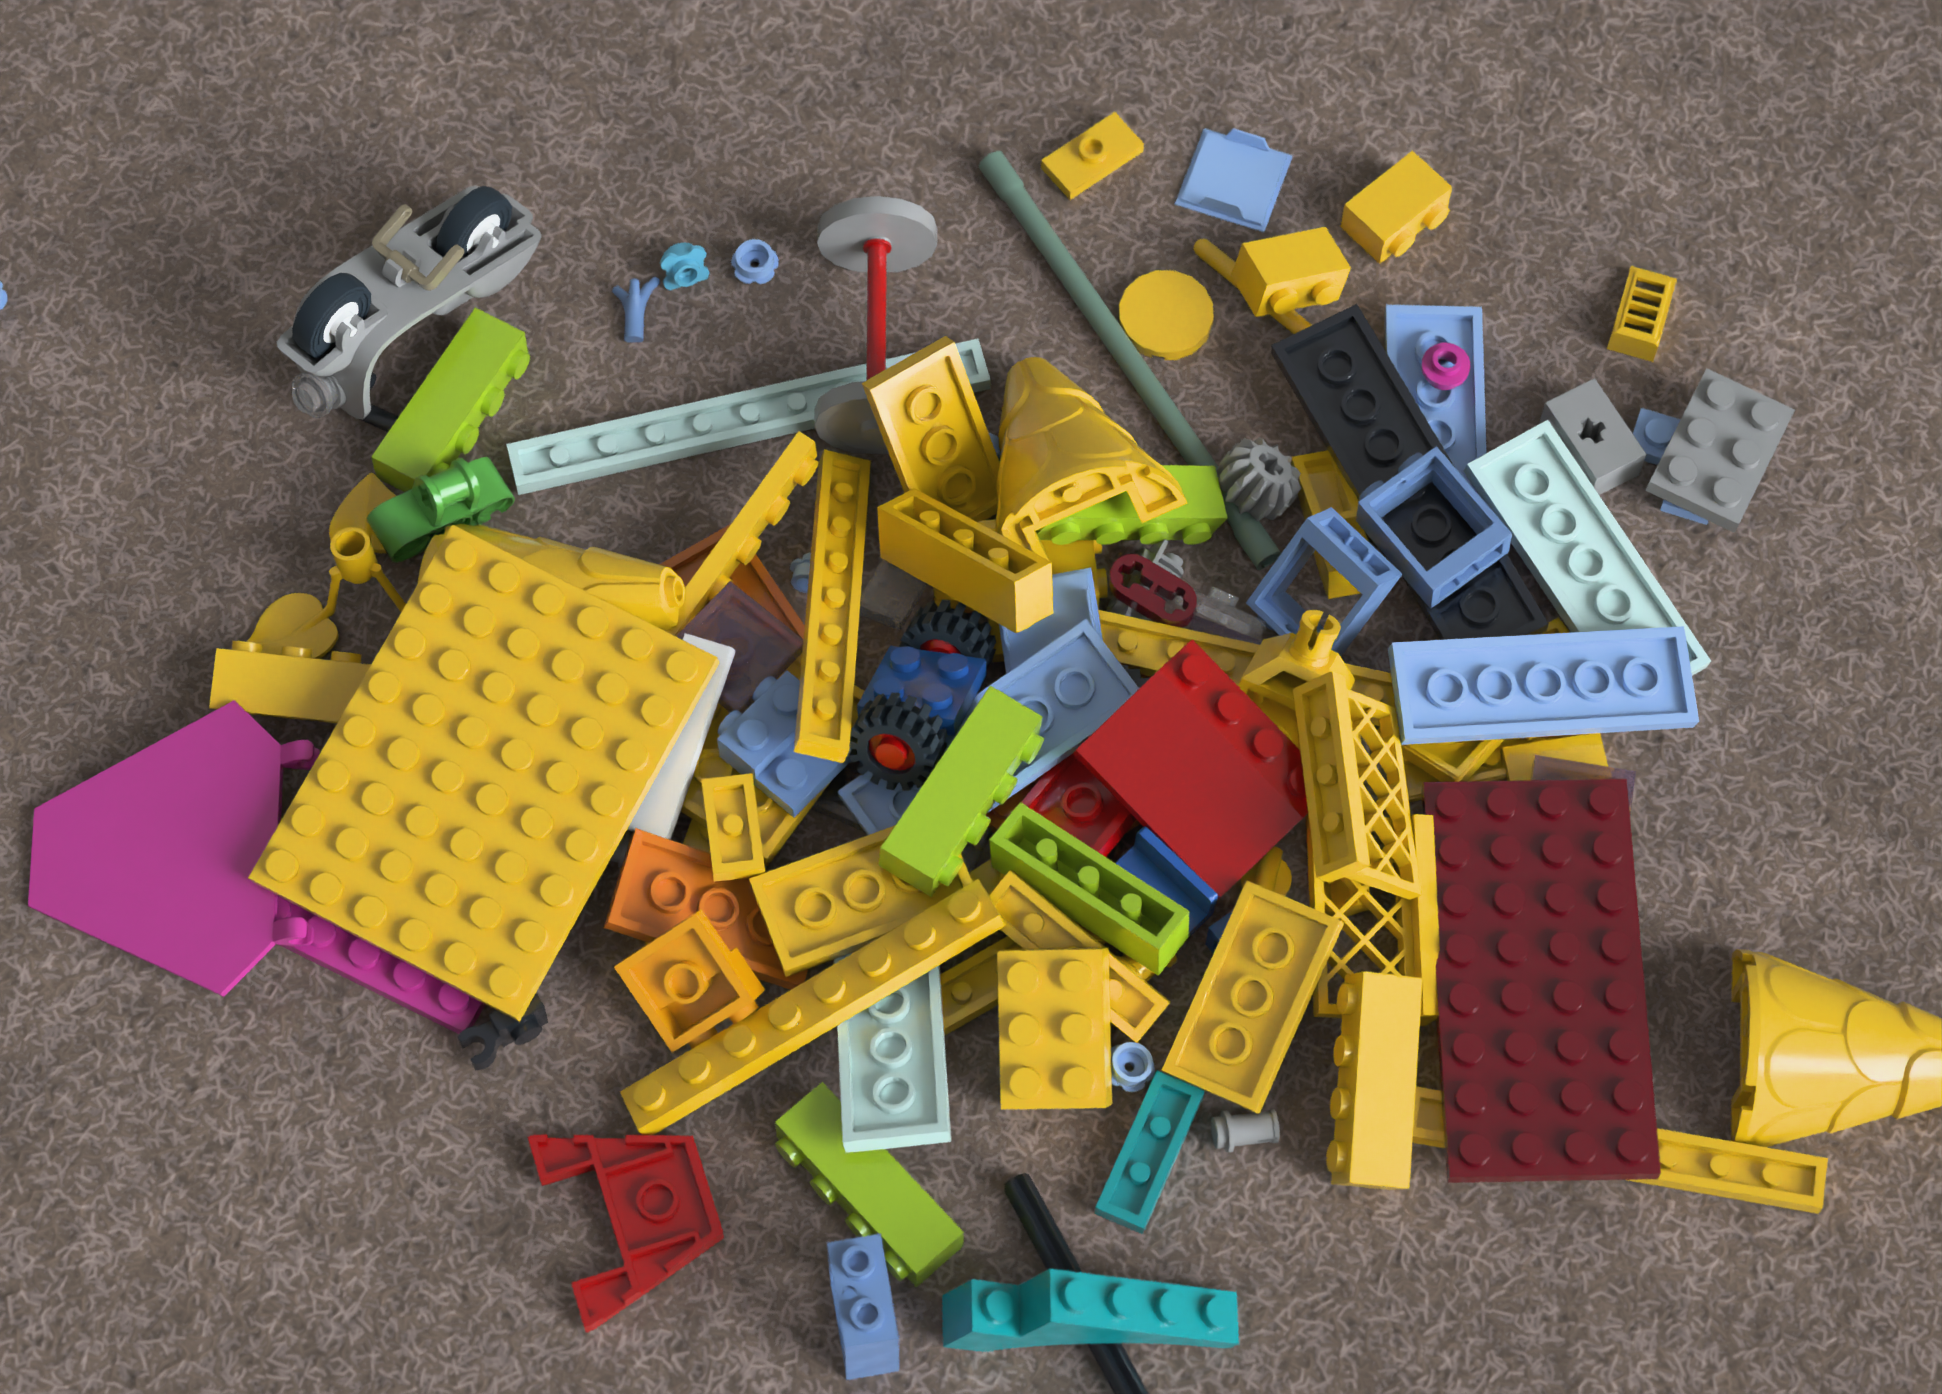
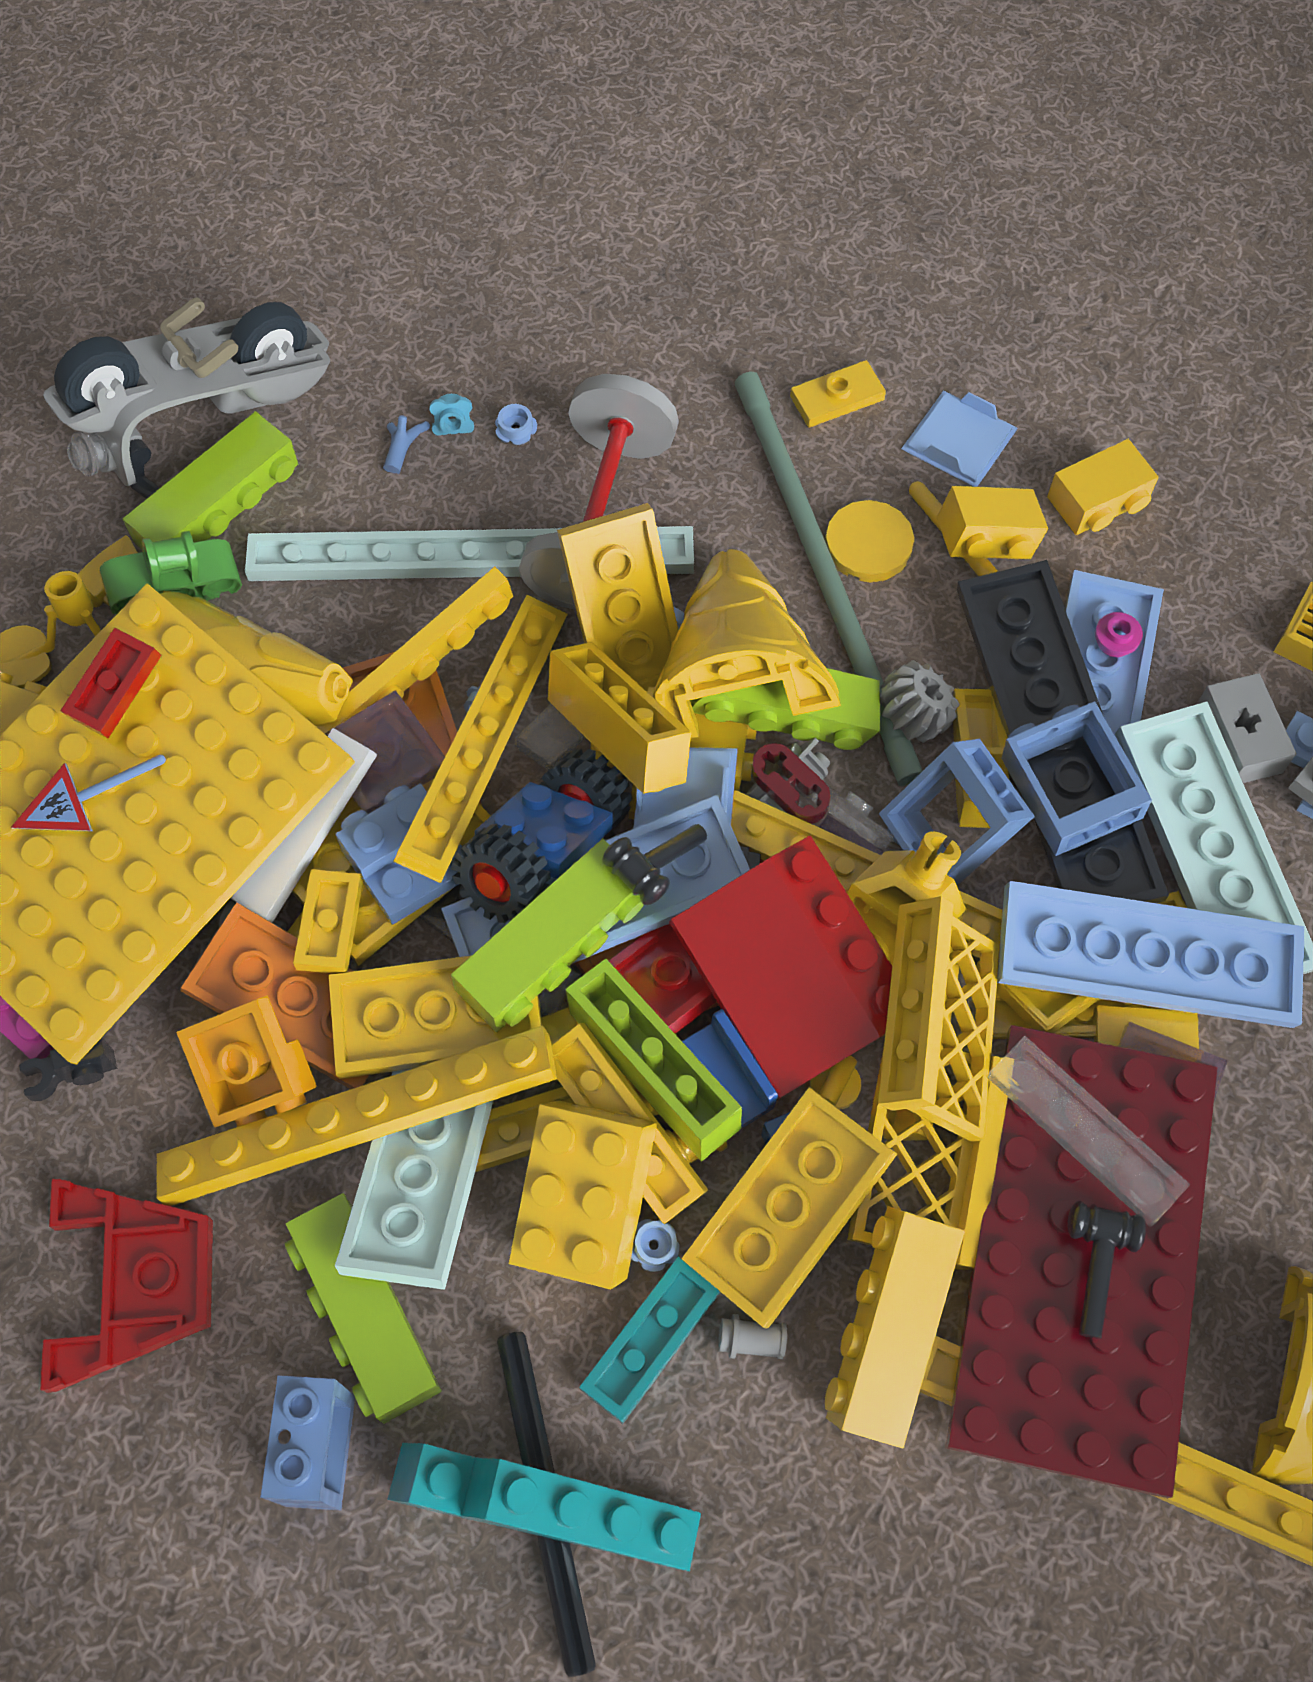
camera: 15 degrees right, 0 degrees up
none -> piece [11,755,166,831]
none -> red plate [60,627,162,738]
none -> black piece [602,824,707,905]
none -> clear plate [987,1036,1190,1227]
none -> black piece [1067,1201,1146,1339]

